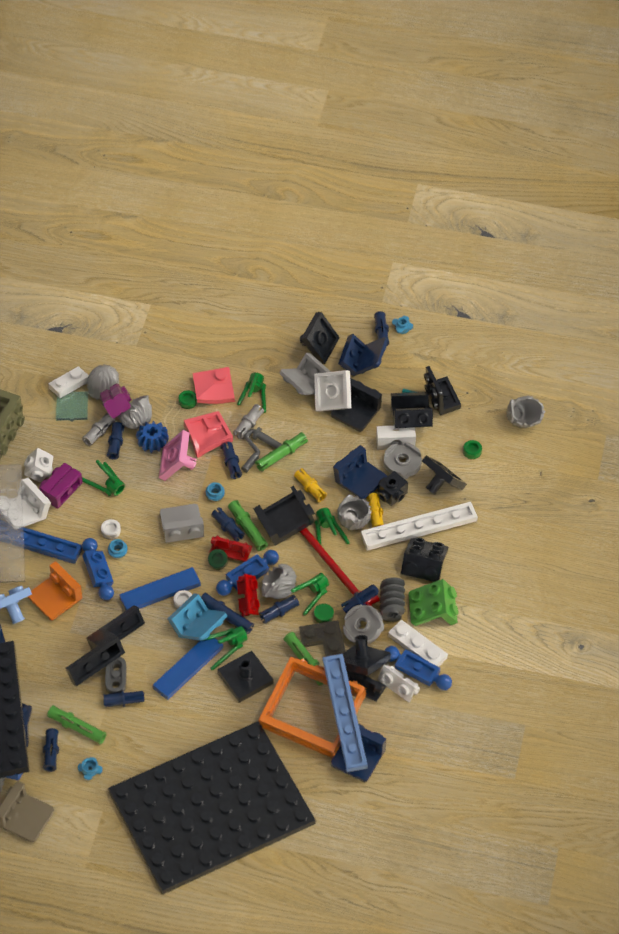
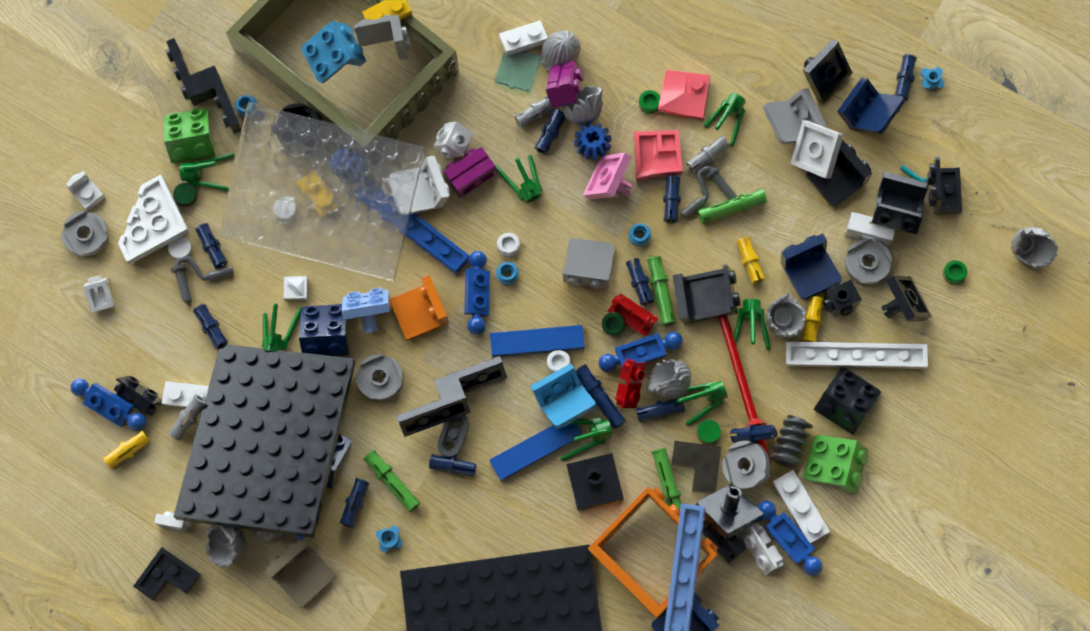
camera: 25 degrees right, 20 degrees up
none -> light grey plate [356,354,403,401]

